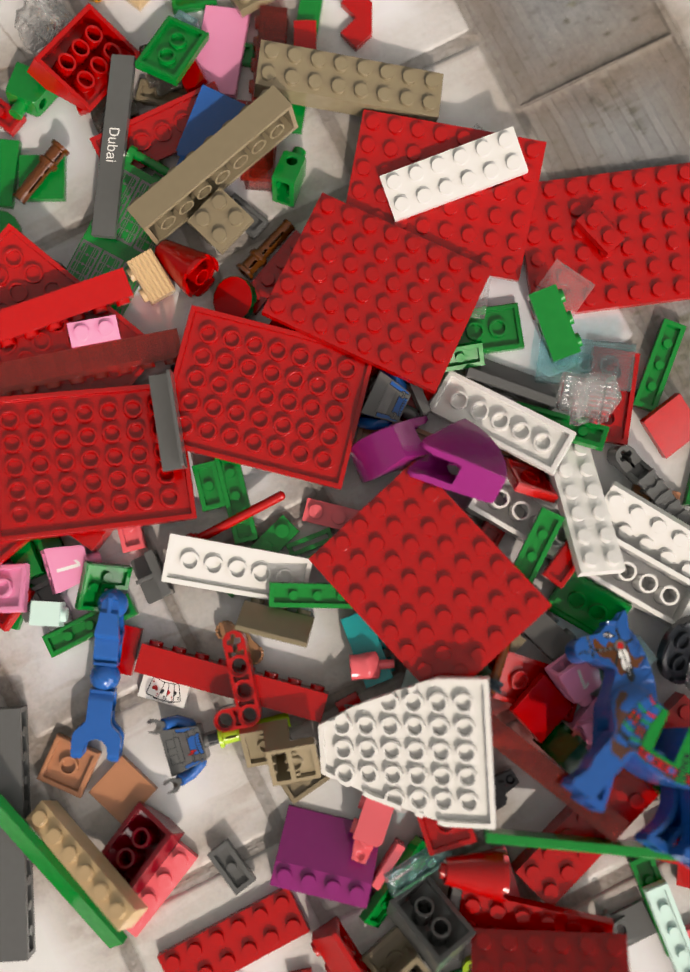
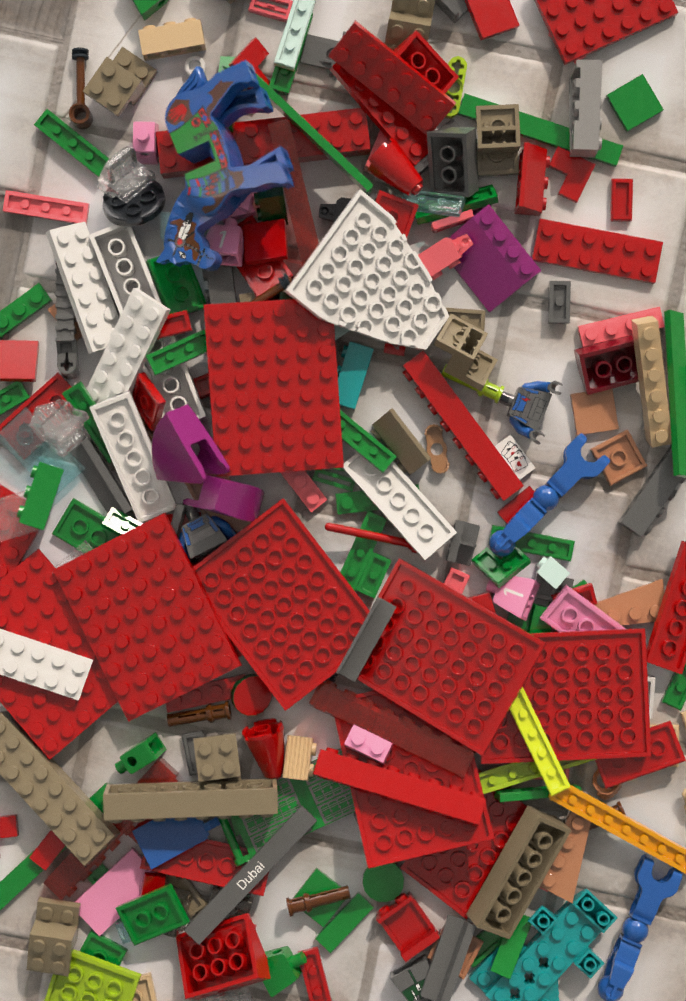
camera: 140 degrees left, 5 degrees up
red beam [214,630,262,732] -> none
coral piece [349,652,395,680] -> none

